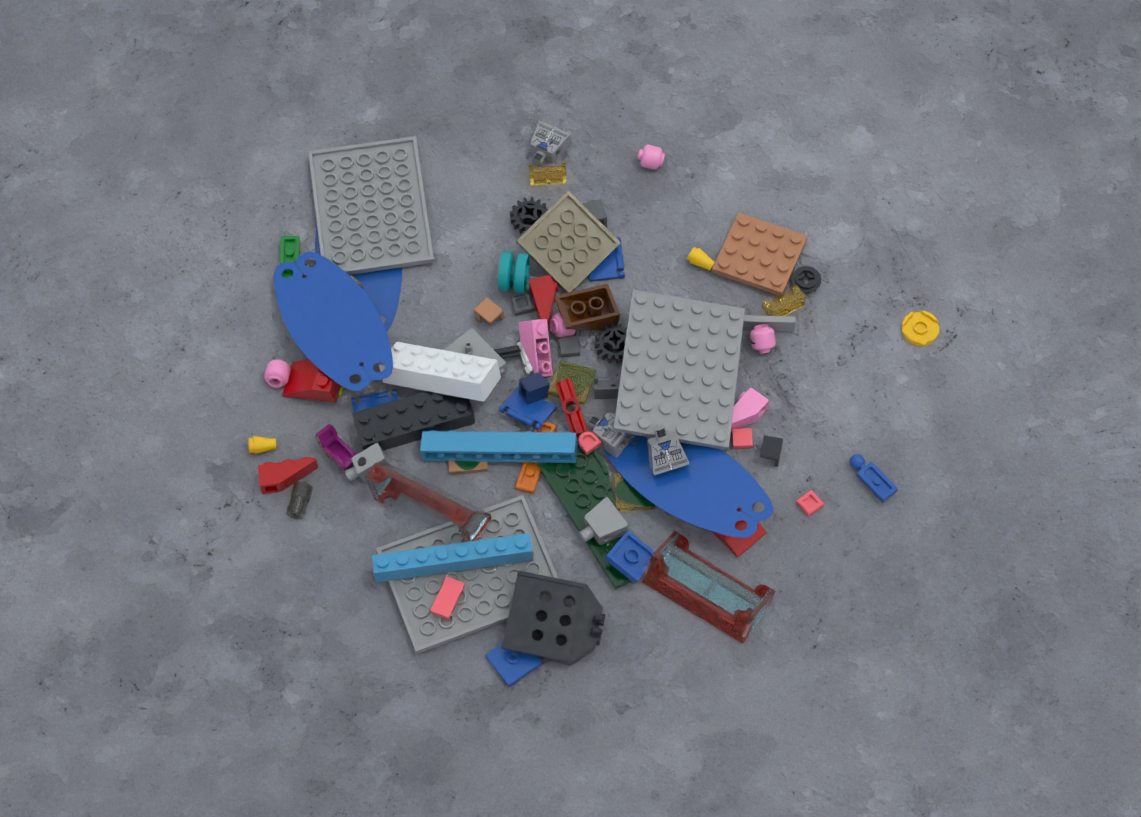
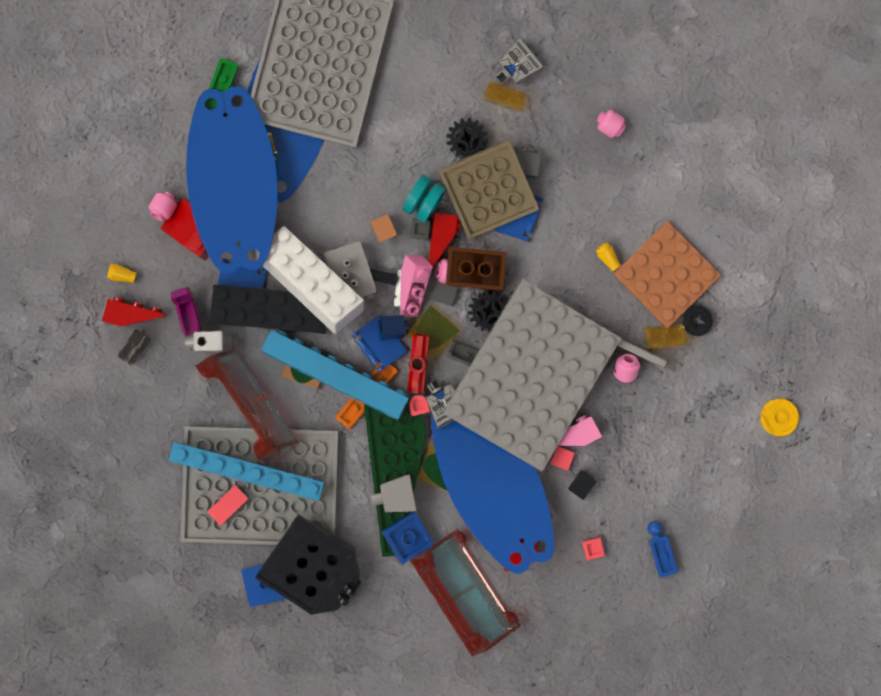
camera: 15 degrees right, 25 degrees up
light grey torso [647,425,689,475] -> none

